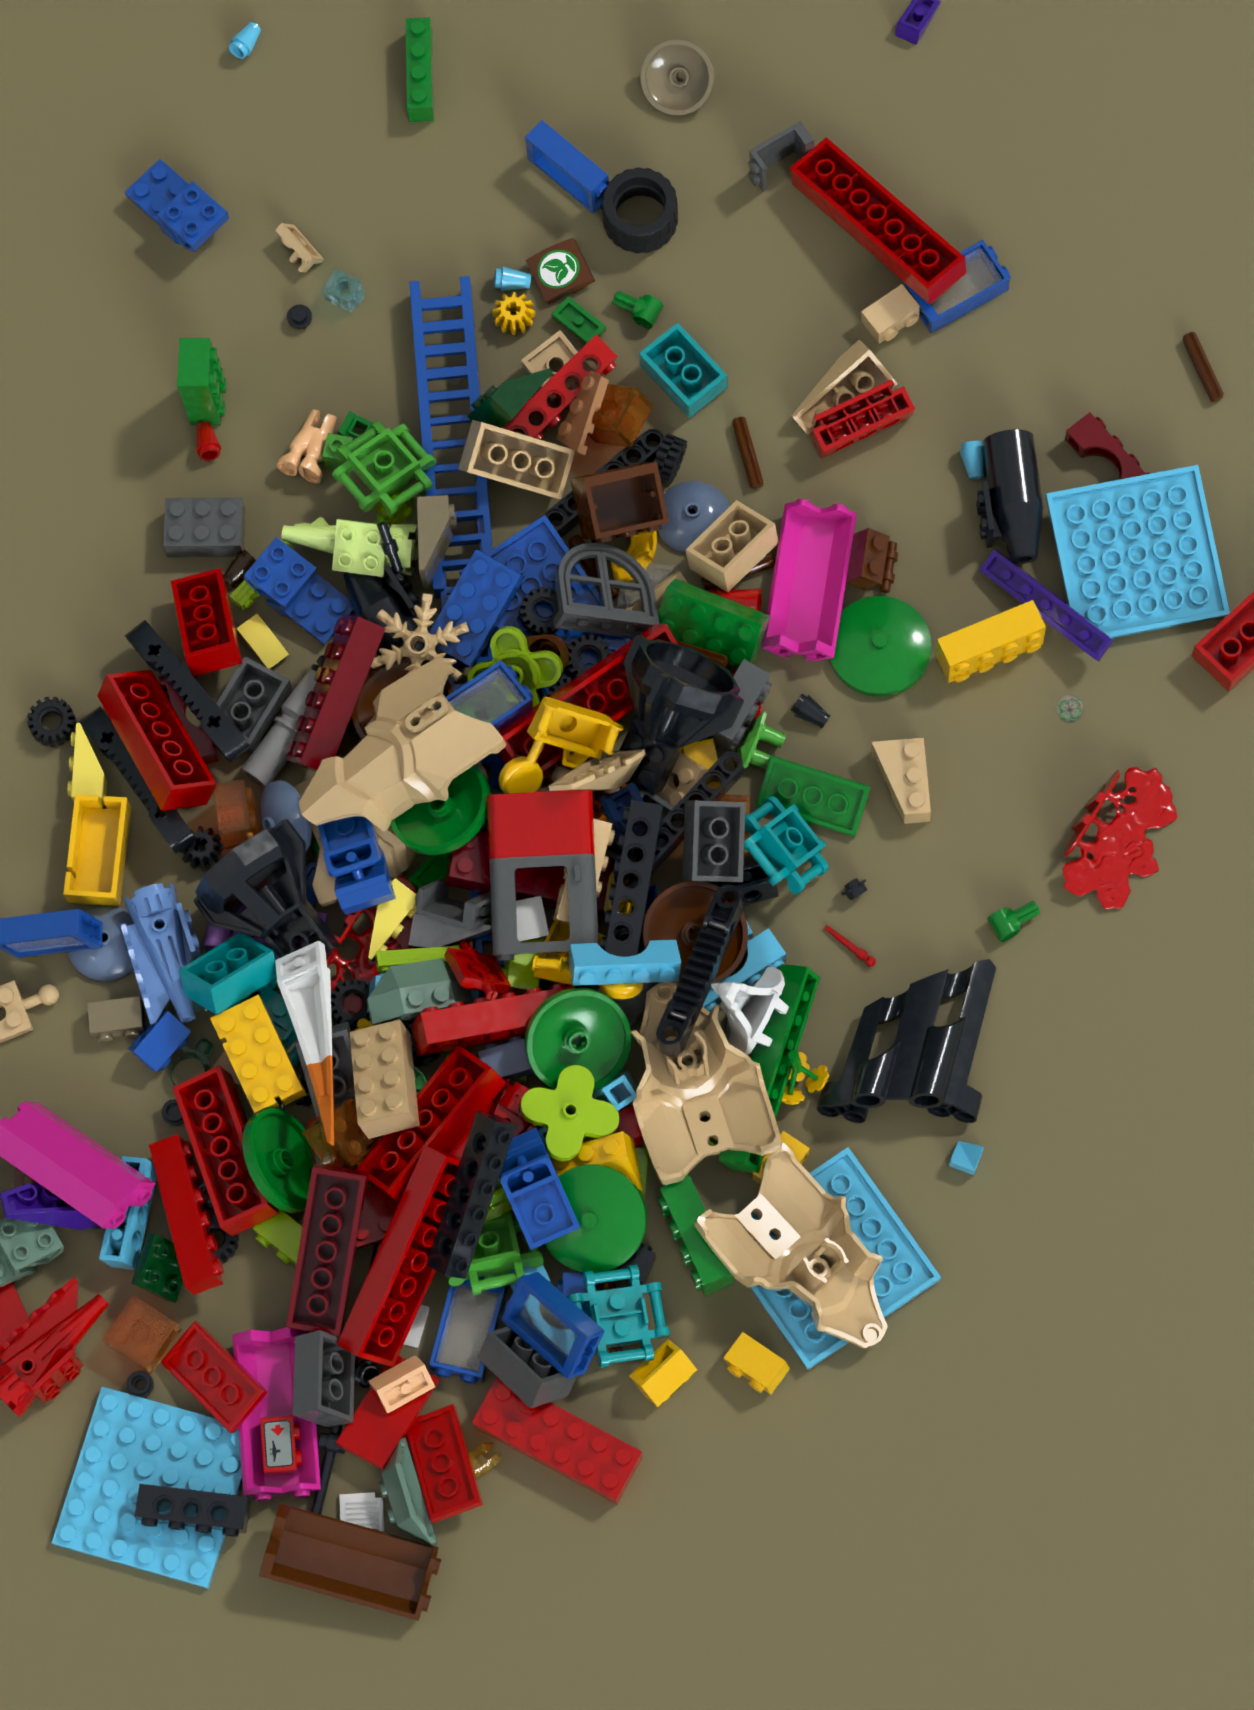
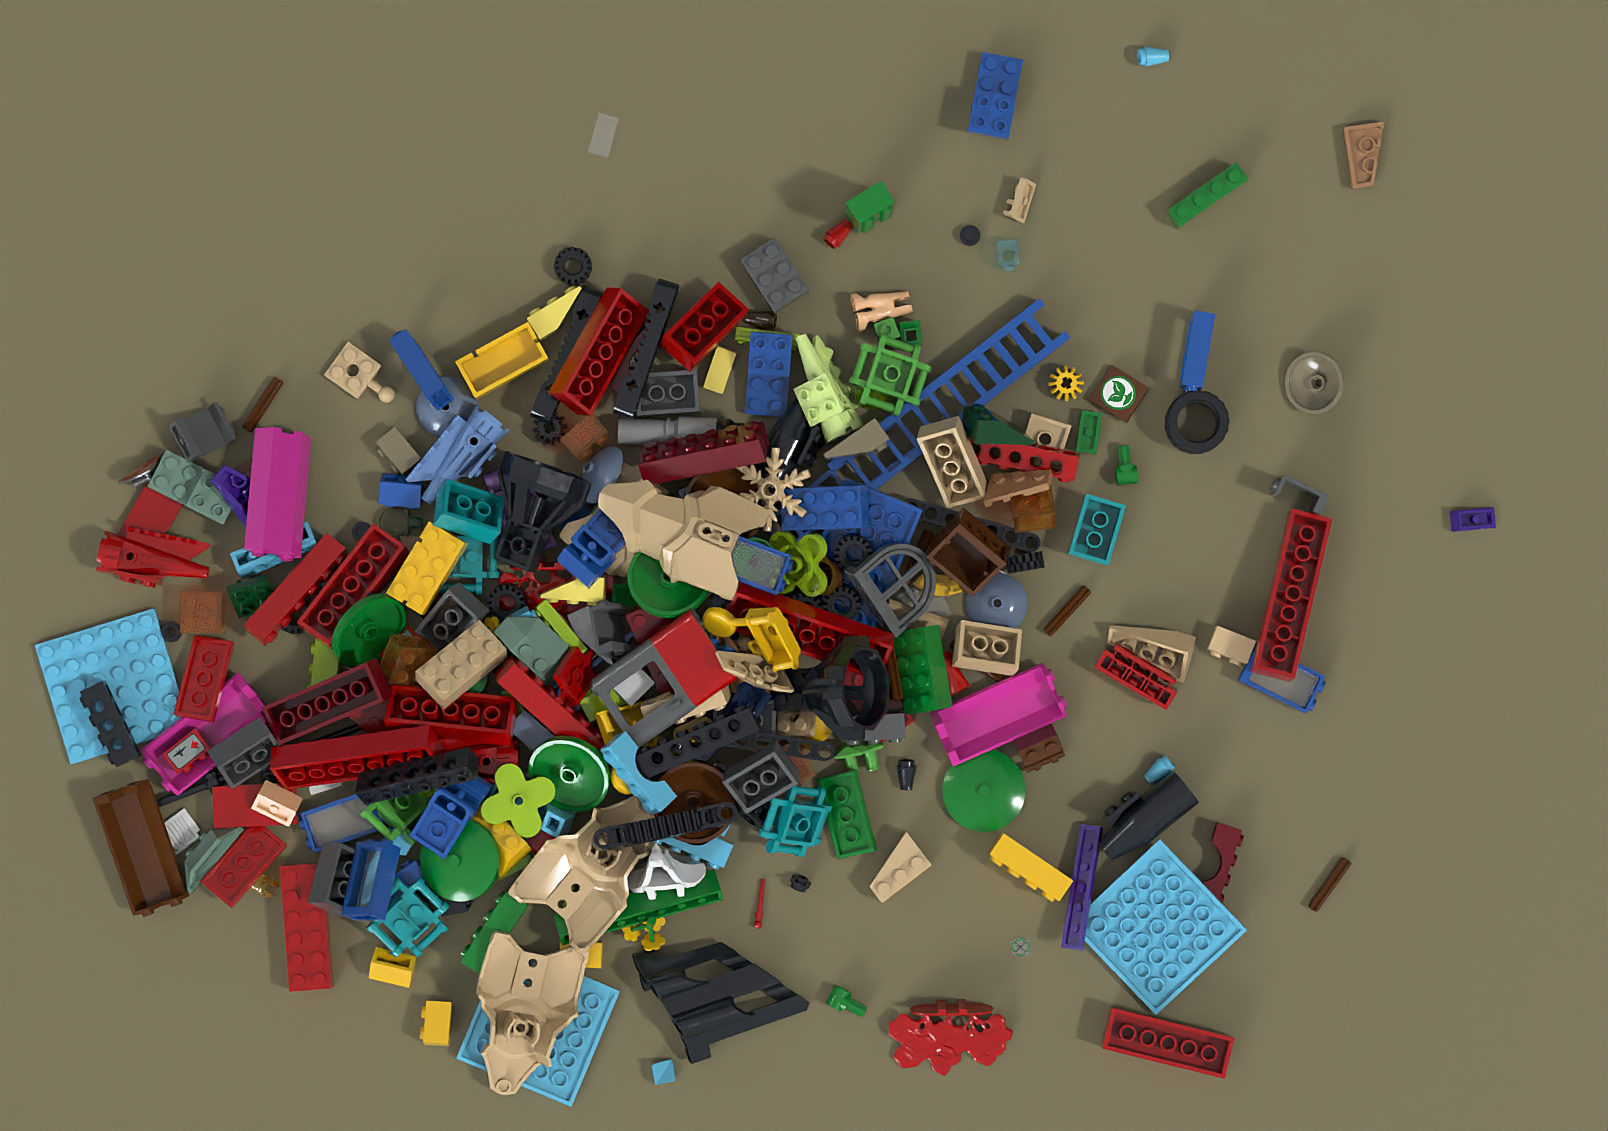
camera: 50 degrees right, 15 degrees up
white plate [275,941,334,1146] -> none
black bar [377,521,403,573] -> none
medium azure cone [494,266,531,291] -> none

